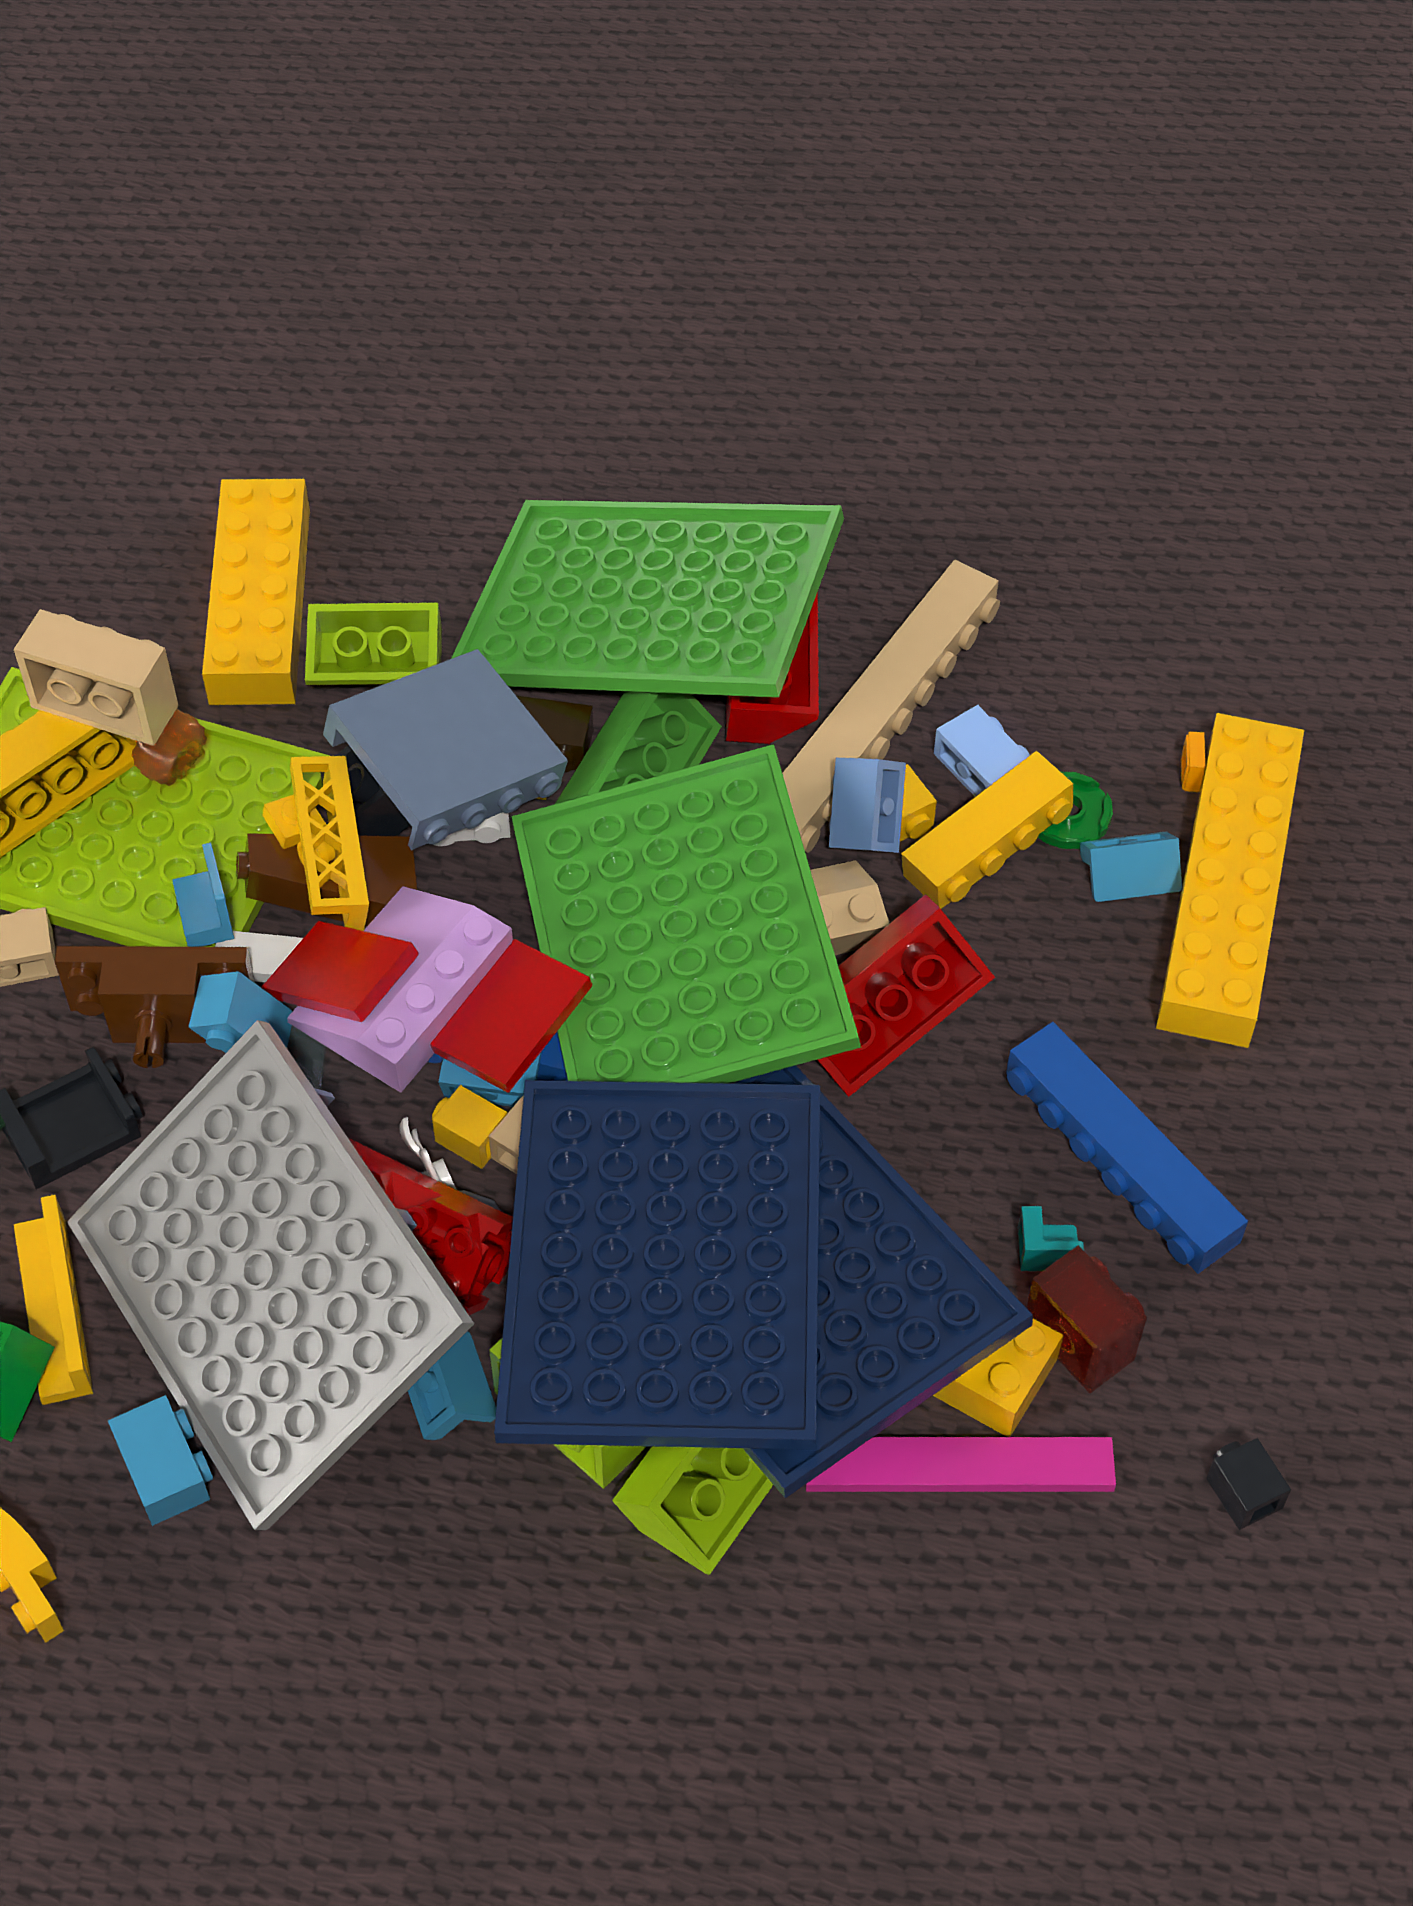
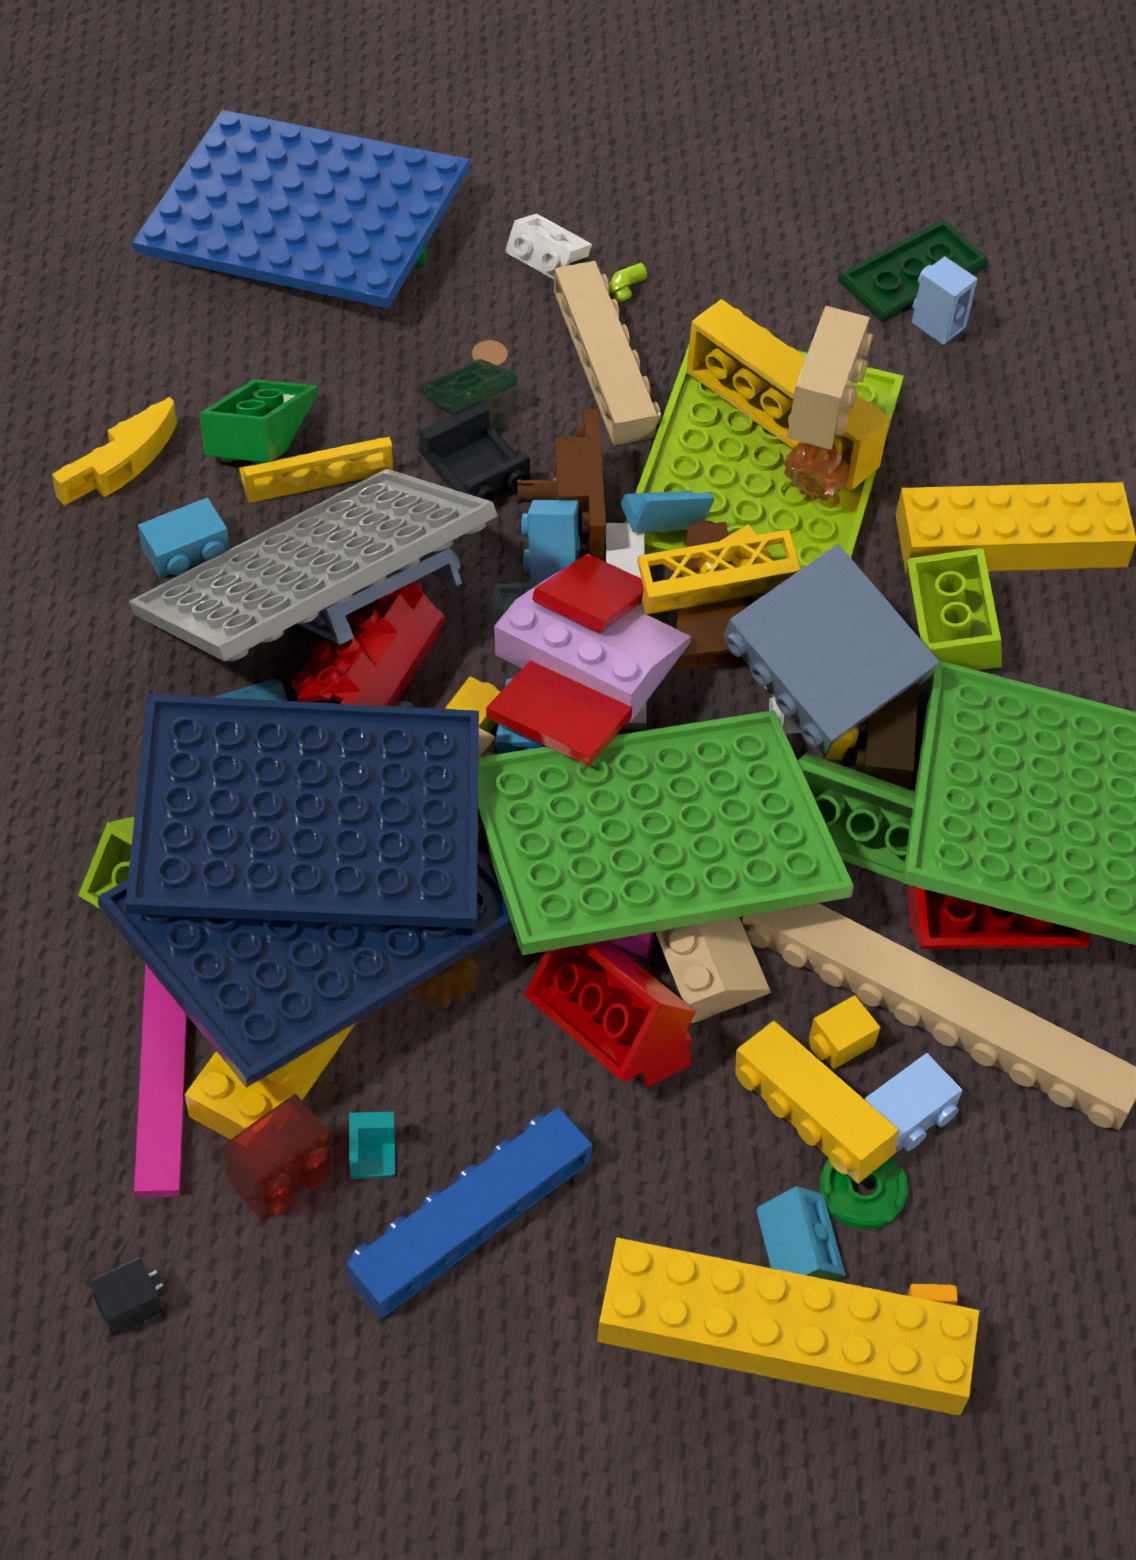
camera: 85 degrees right, 0 degrees up
white plate [399,1117,456,1189] -> none
medium blue brick [829,757,906,853] -> none

